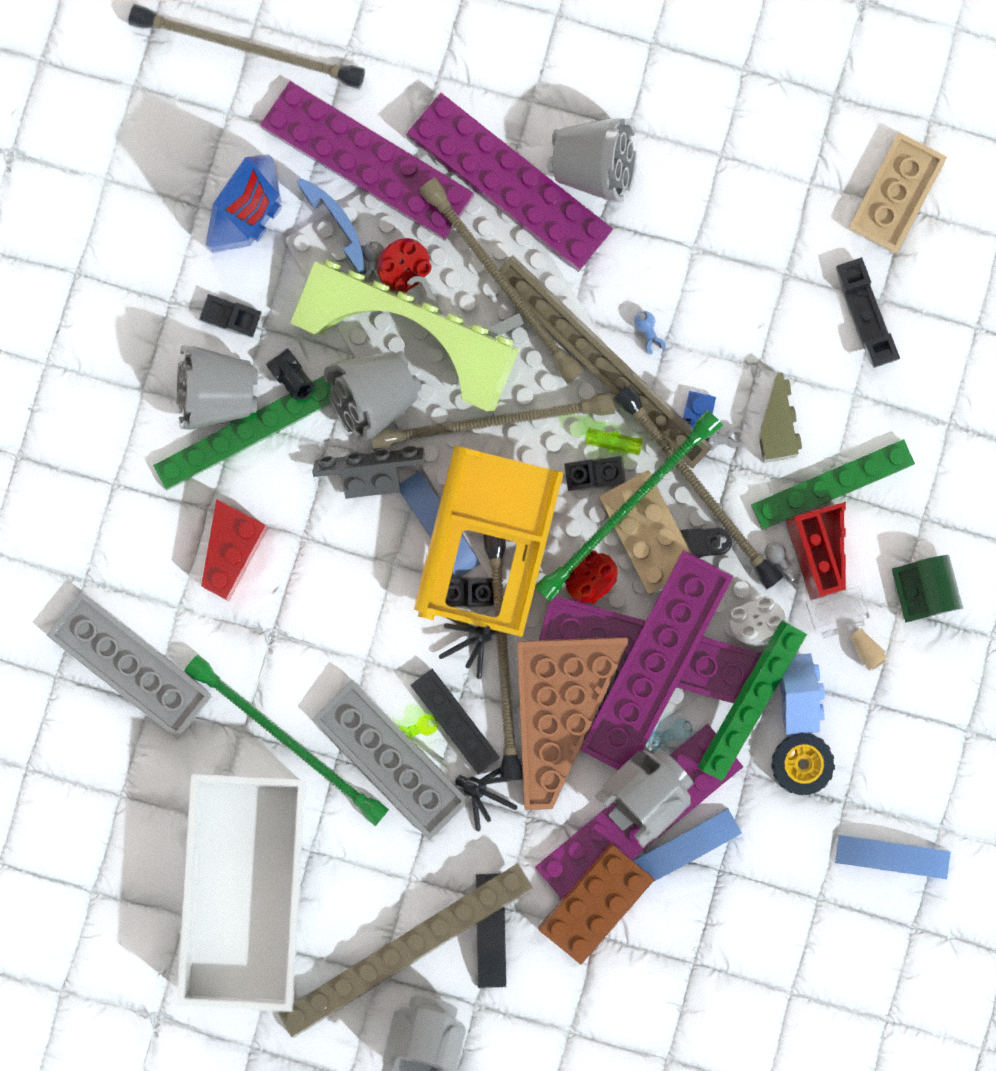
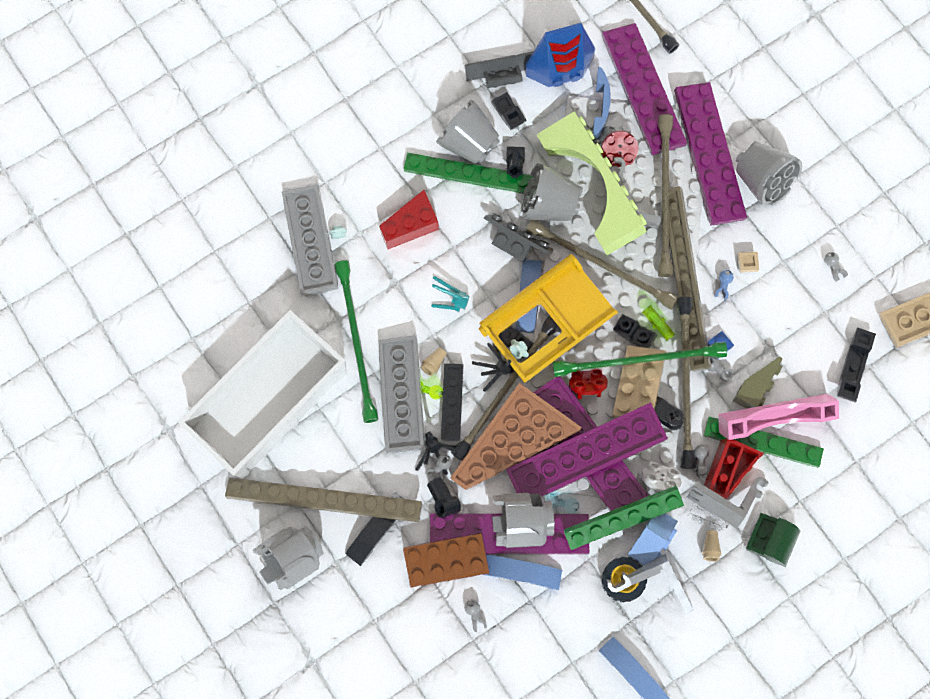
camera: 45 degrees right, 10 degrees down
none -> light aqua plate [329,226,347,239]
none -> tan cone [420,347,447,376]
none -> light grey arm [425,454,452,480]
none -> black piece [427,477,461,518]
none -> teal plant [431,276,470,312]
none -> dark grey bracket [464,51,534,89]
none -> light grey arm [464,599,487,632]
none -> light aqua plate [509,339,529,359]
none -> hinge [607,554,694,614]
none -> light grey hinge [687,477,769,528]
none -> bright pink arch [718,394,839,440]
none -> tan plate [737,252,760,273]
none -> light grey arm [824,252,848,282]

